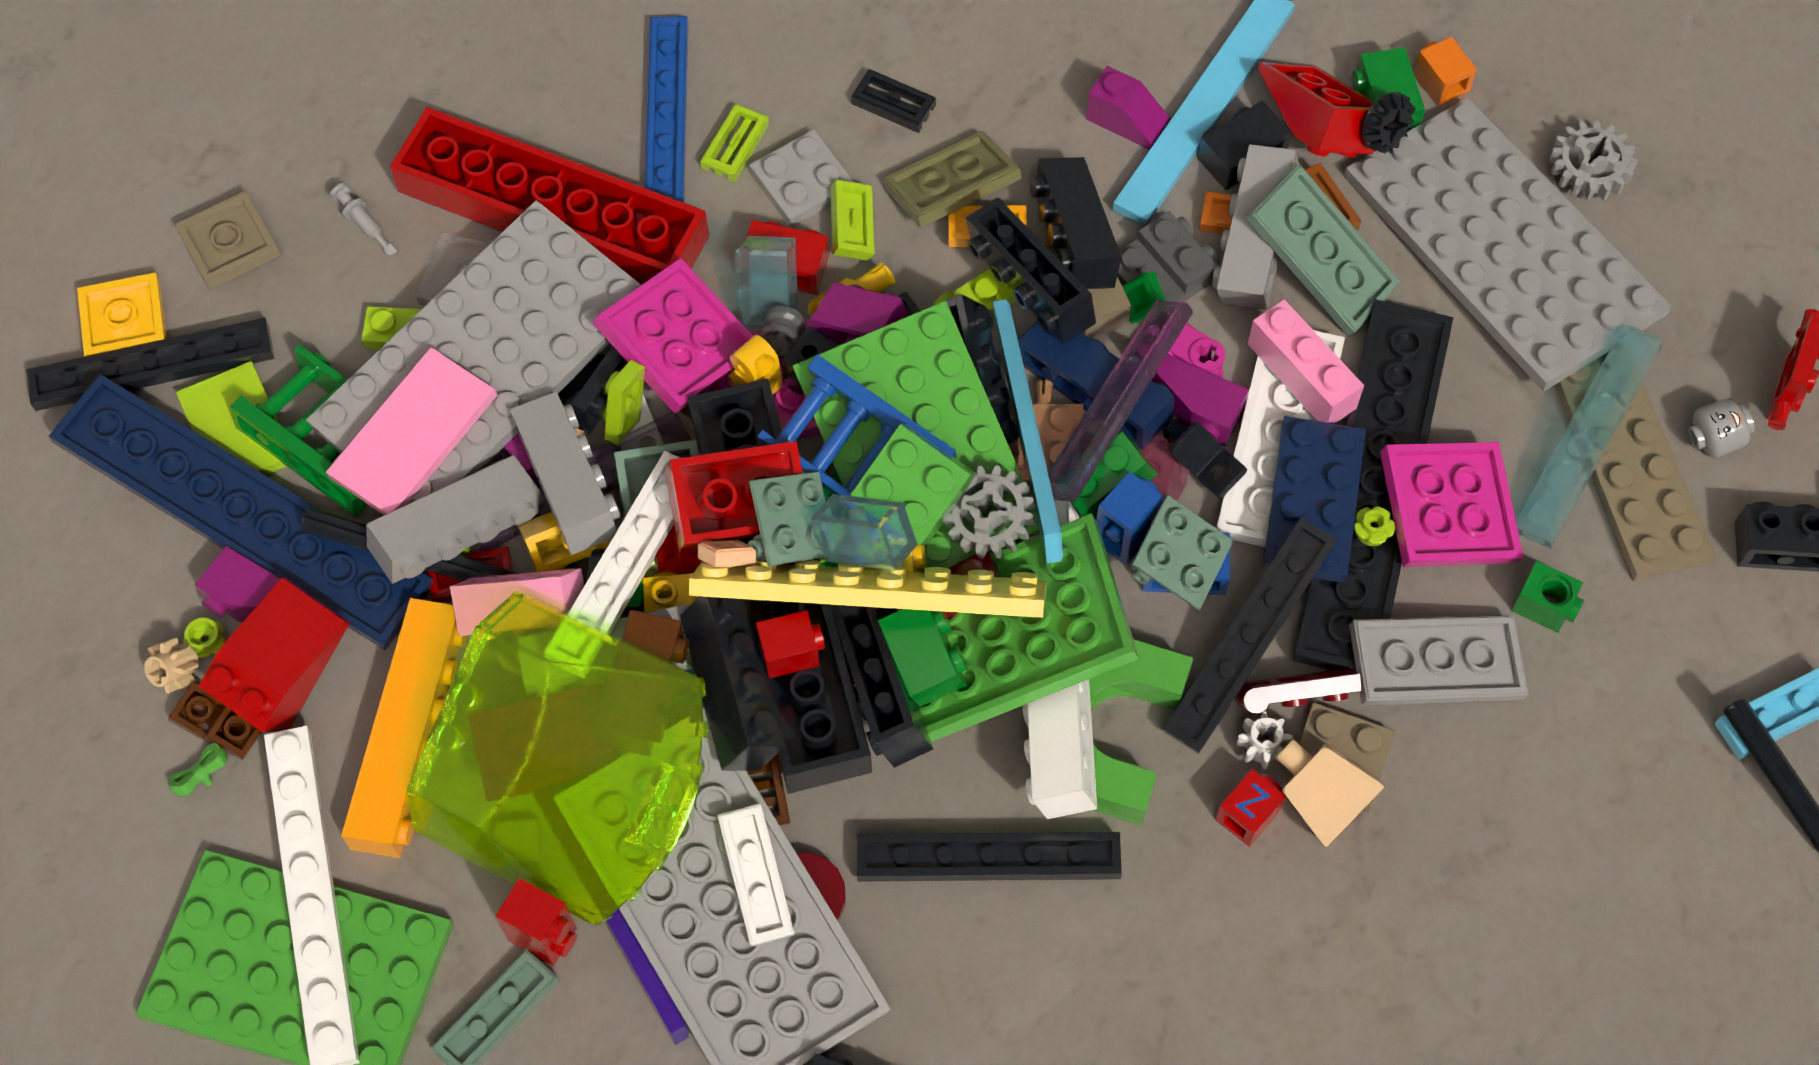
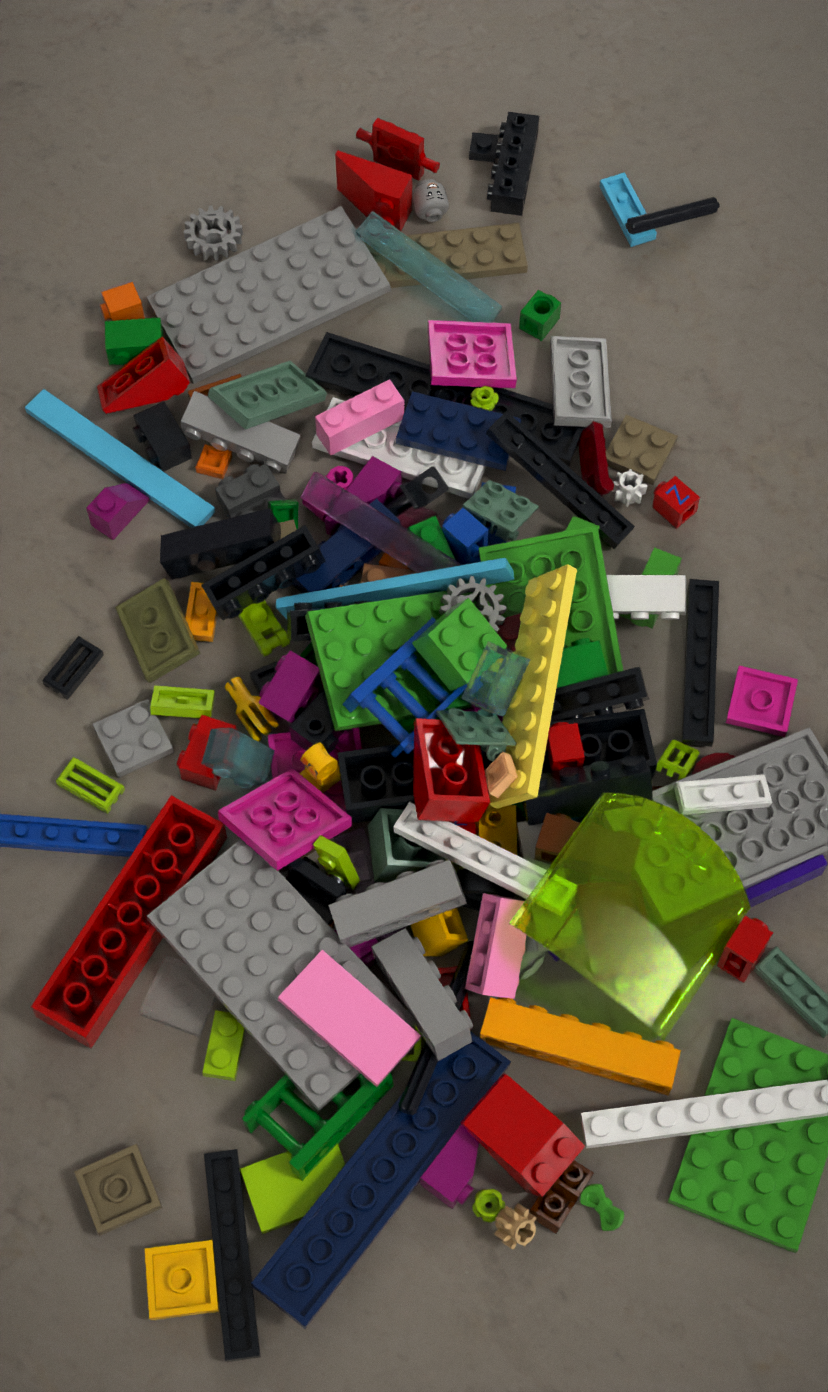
camera: 85 degrees left, 0 degrees up
light grey piece [330,183,398,255] -> none
dark grey wheel [760,306,805,357] -> none
tan torso [1275,739,1385,847] -> none
black gear [1362,92,1416,154] -> none
none -> red slope [335,150,412,234]
none -> lime tile [656,740,700,780]
none -> dark pink plate [726,665,798,737]

